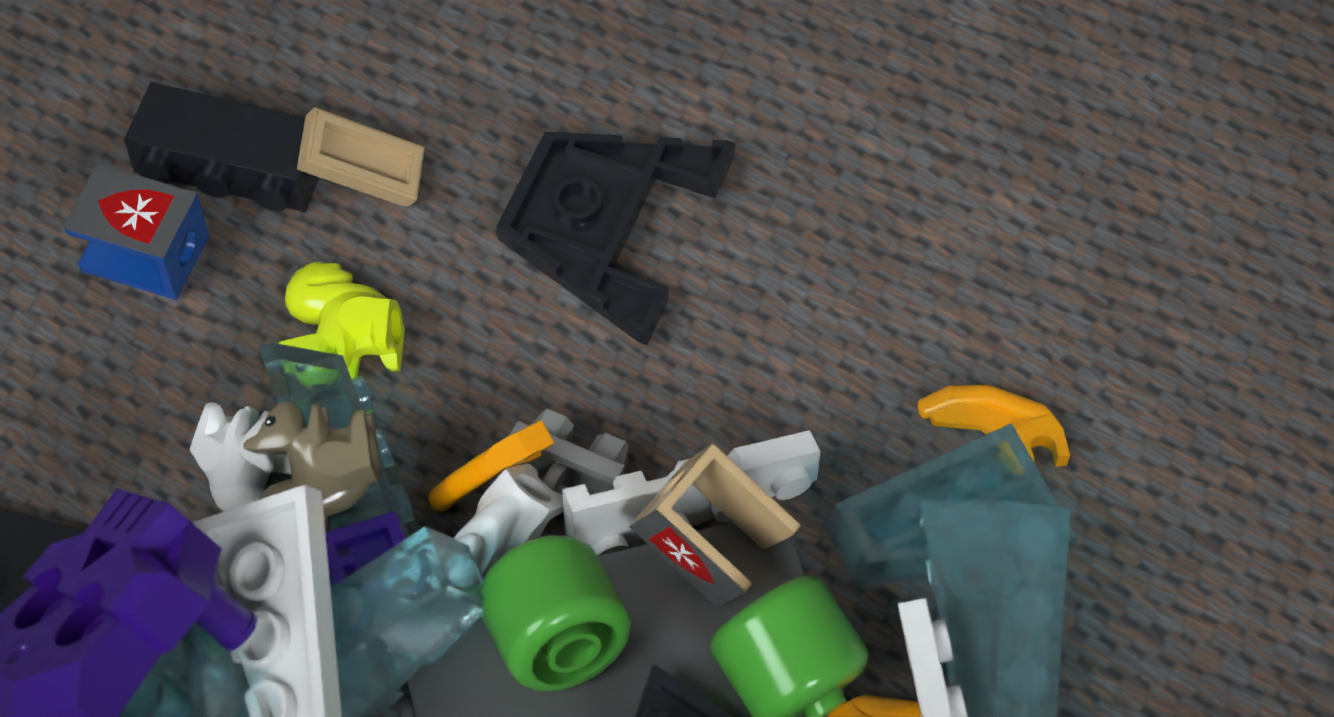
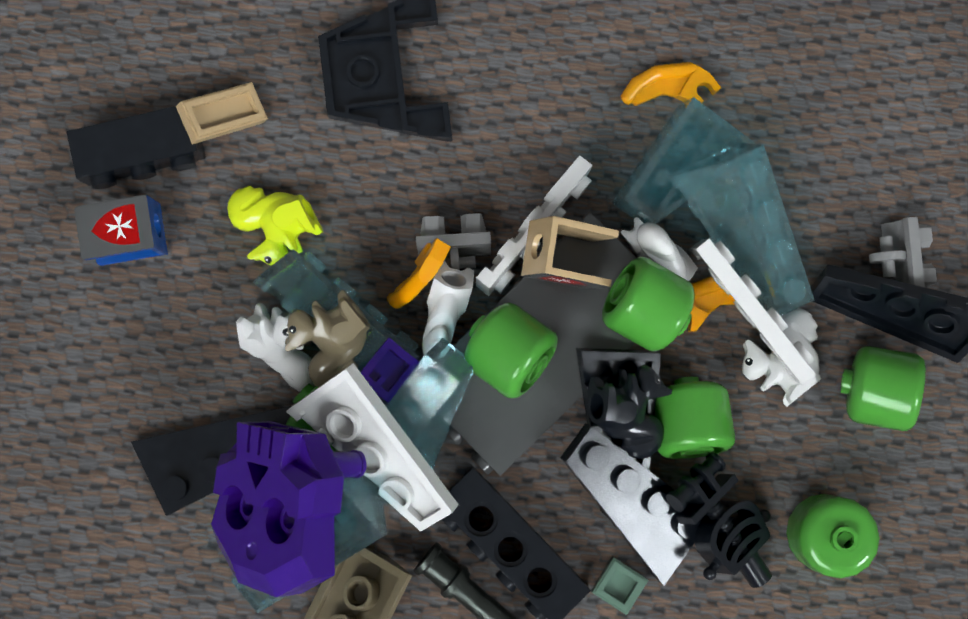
camera: 30 degrees left, 25 degrees up
none -> white animal [621,217,698,281]

